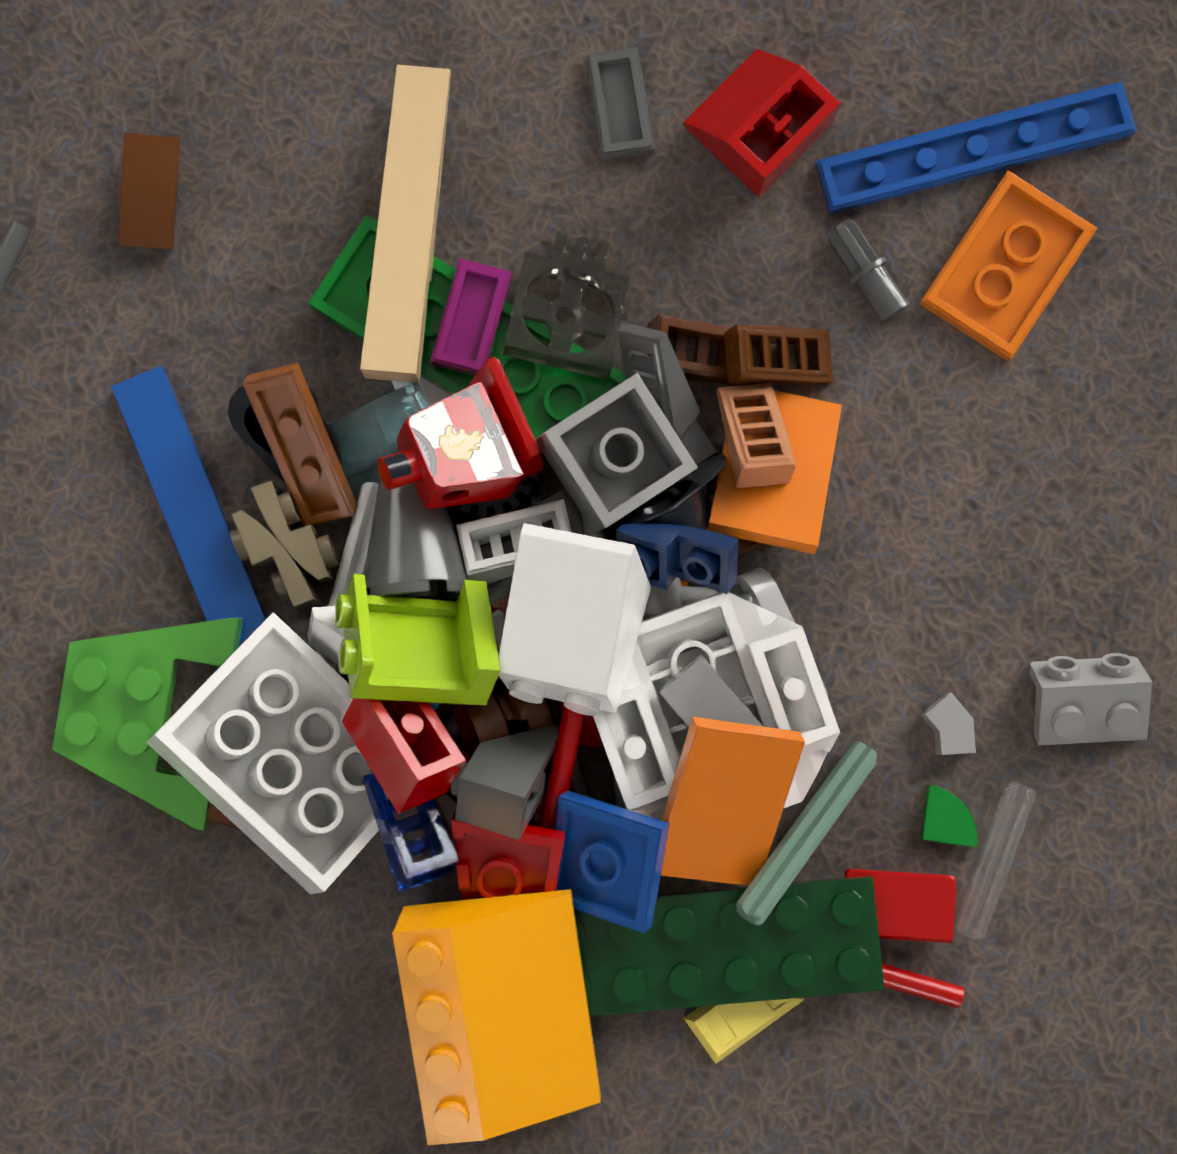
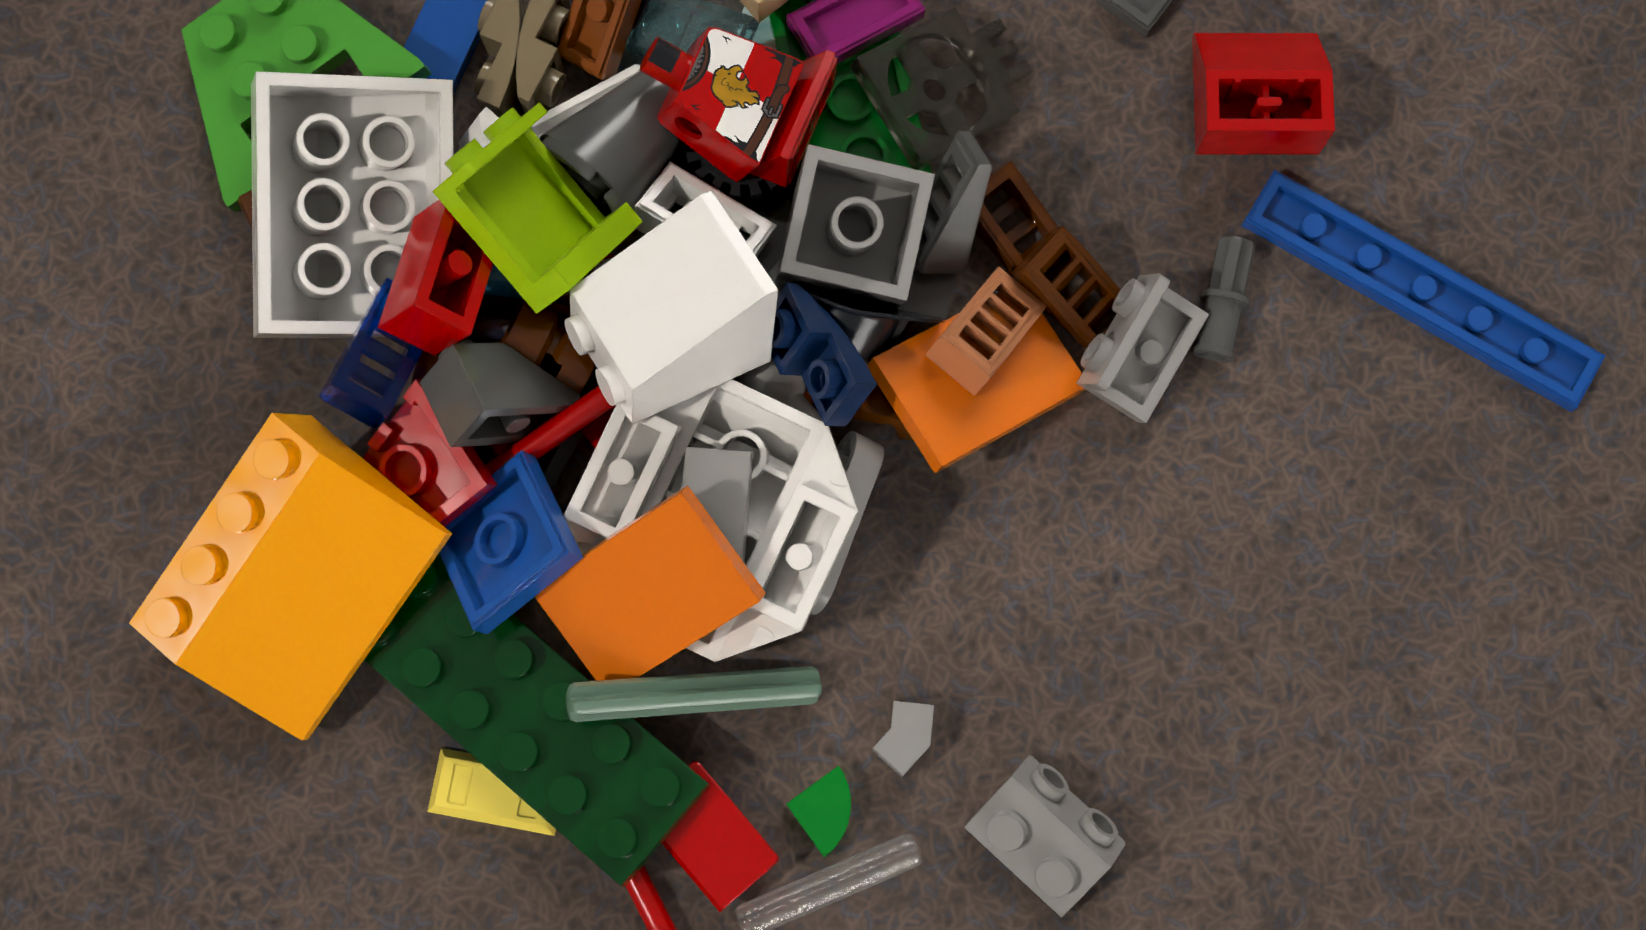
camera: 50 degrees right, 5 degrees down
orange tile [919,170,1098,362] -> none
none -> light grey bracket [1076,273,1209,423]

